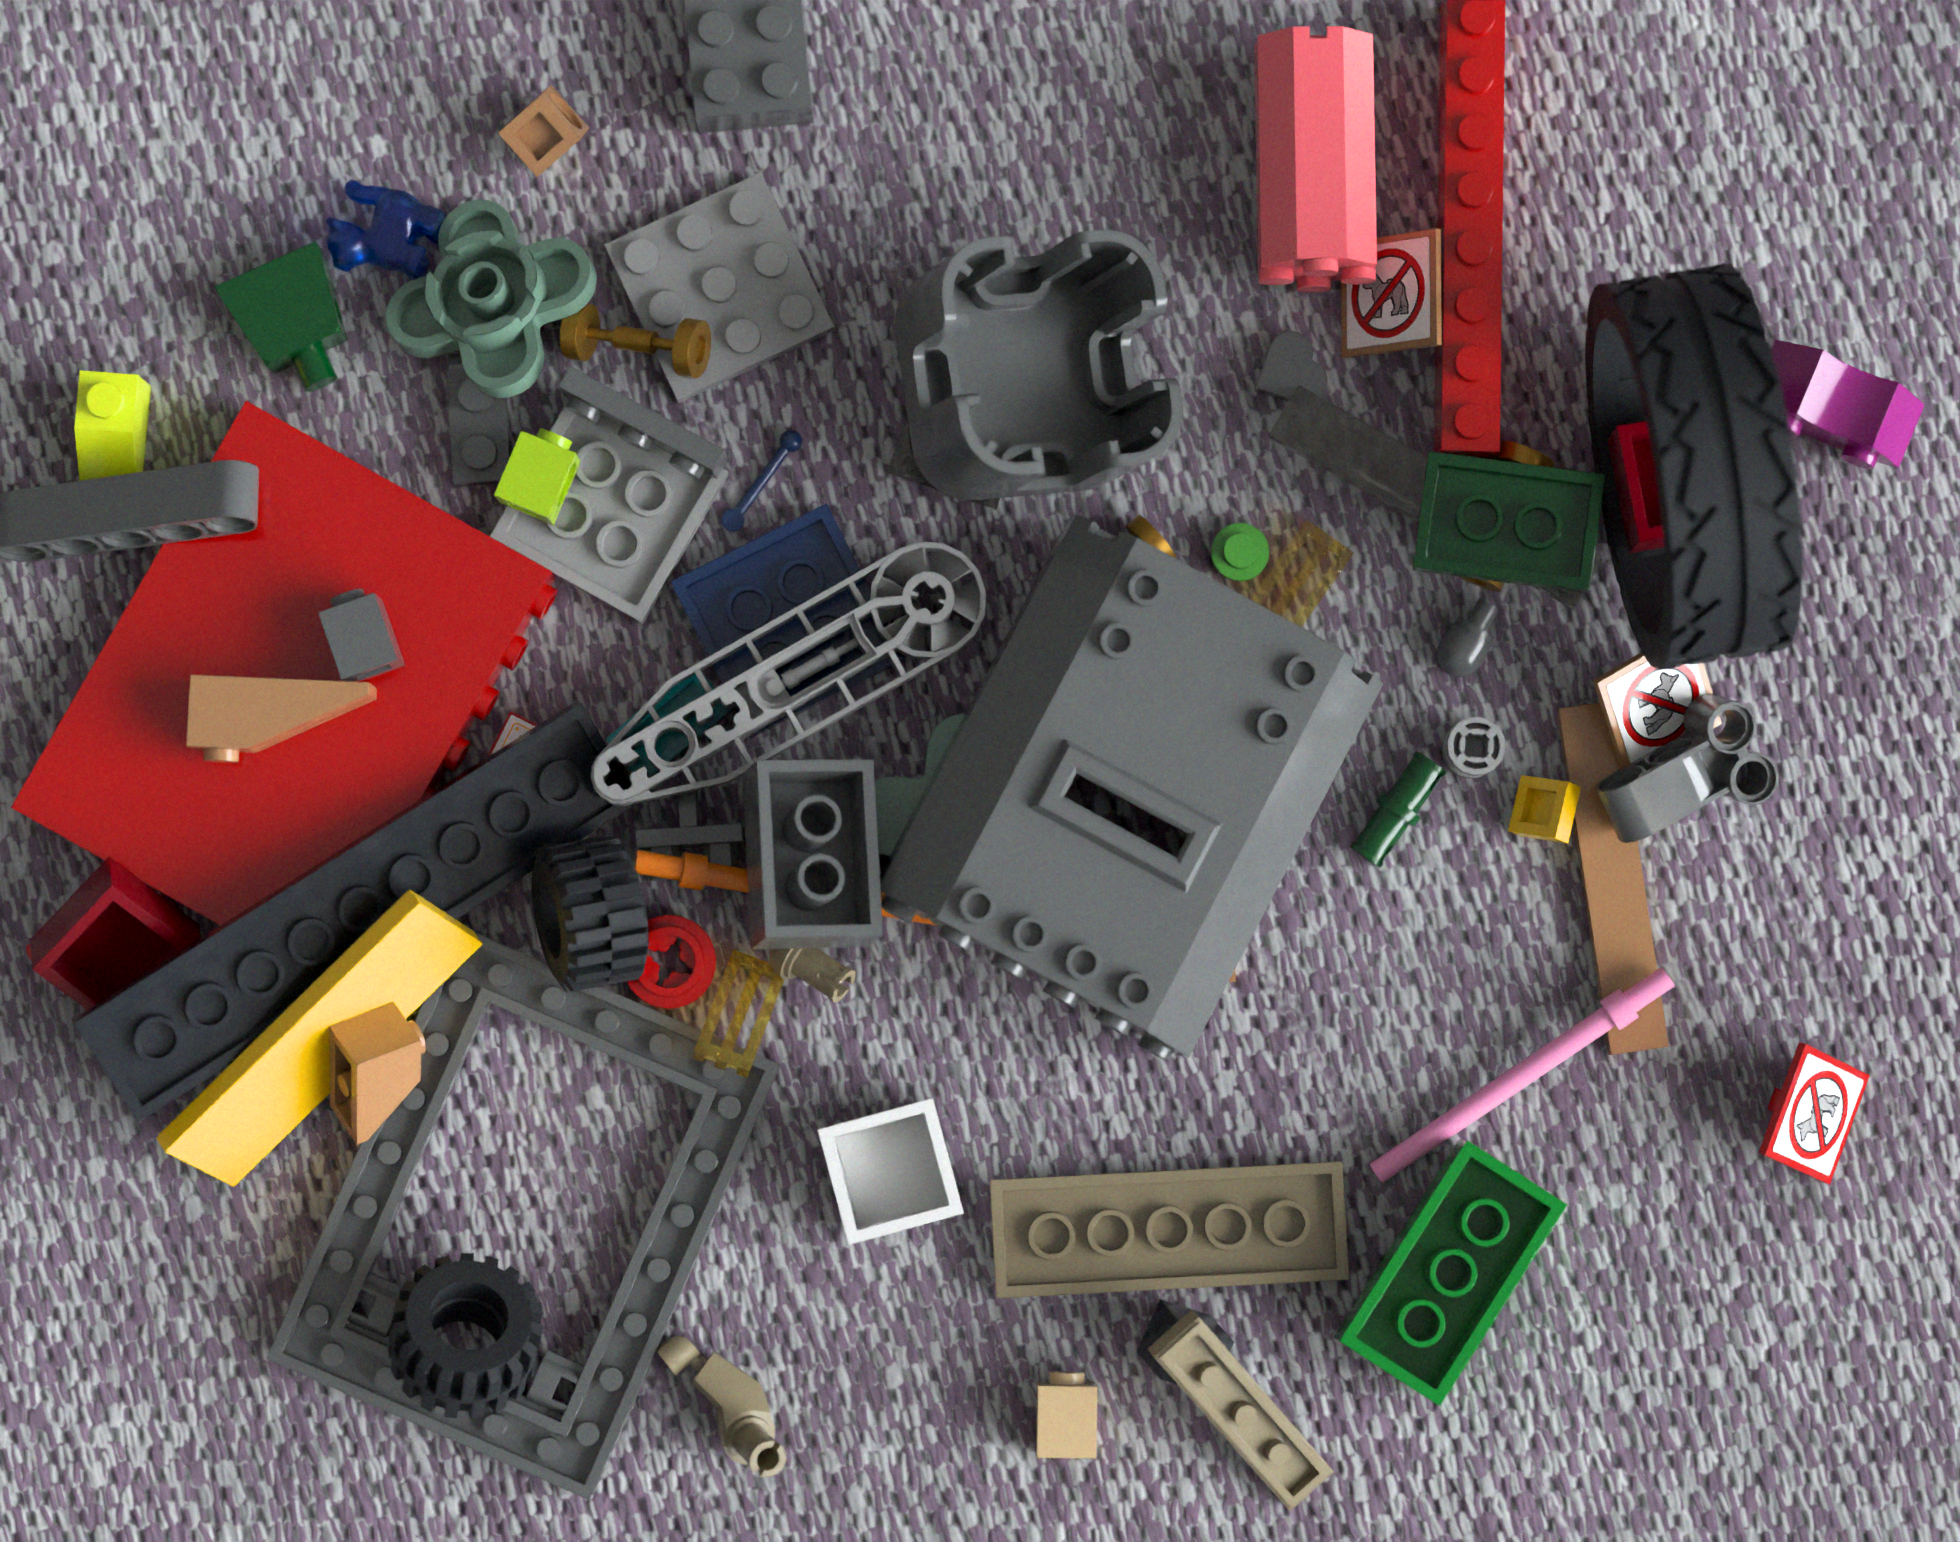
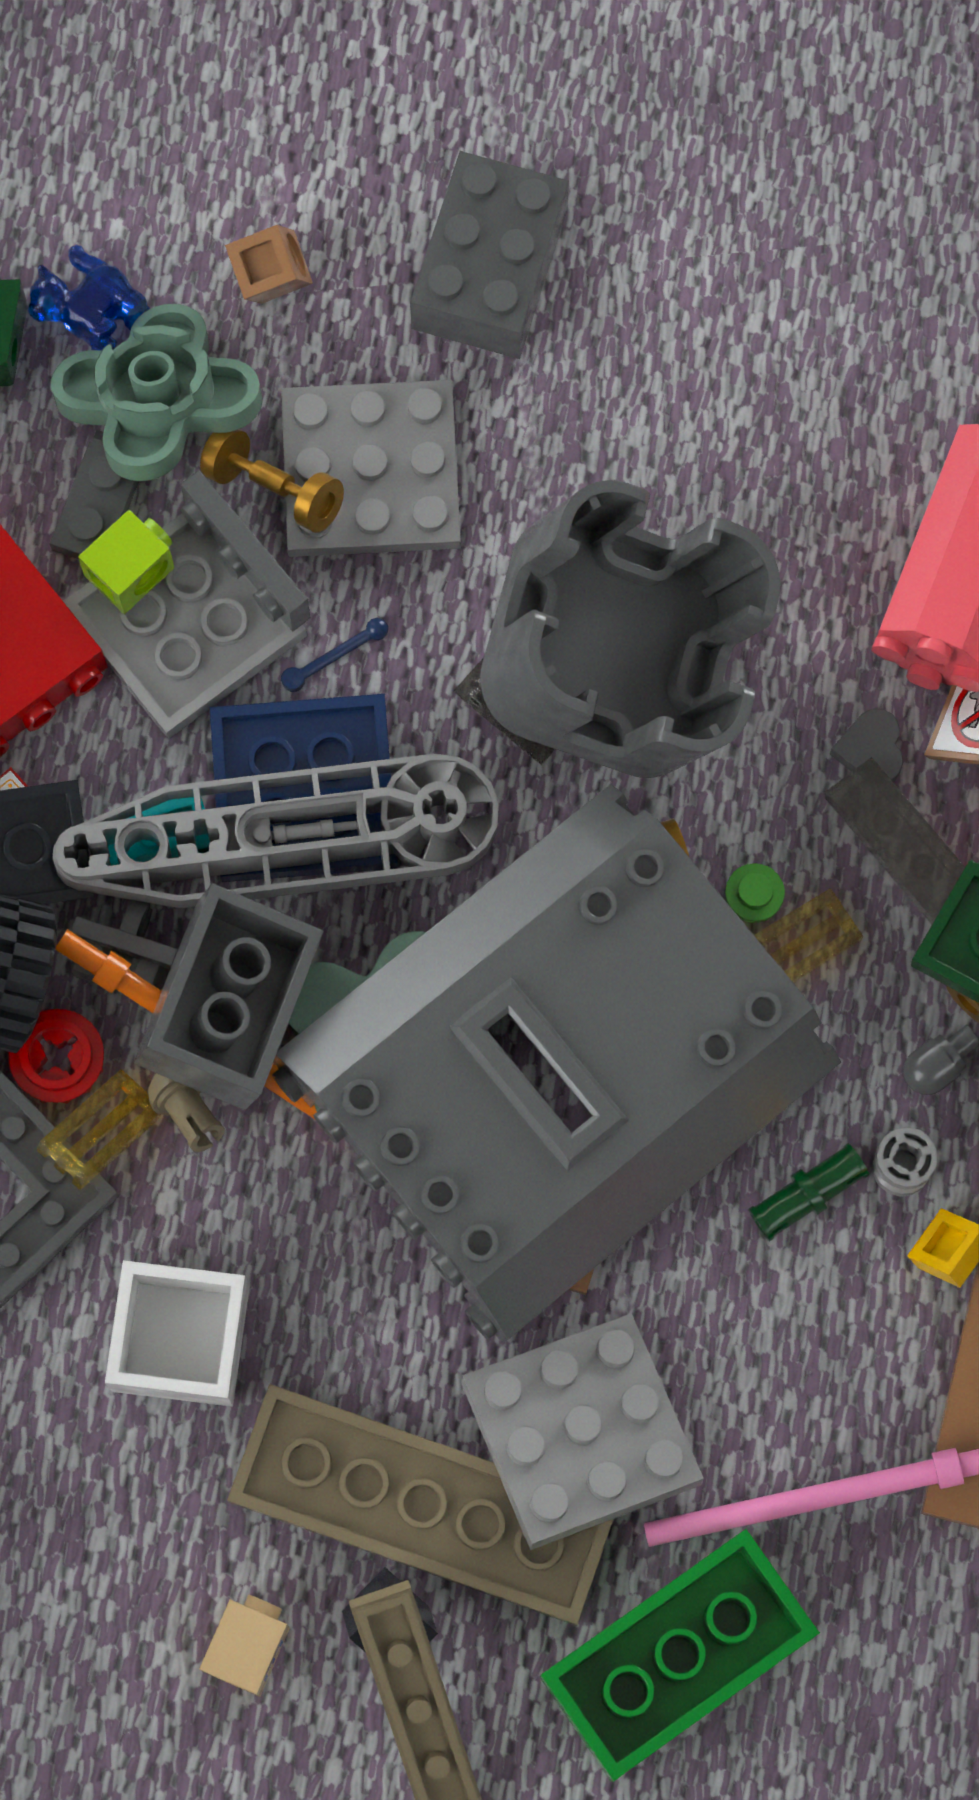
camera: 25 degrees right, 10 degrees down
none -> light grey plate [461,1313,704,1550]

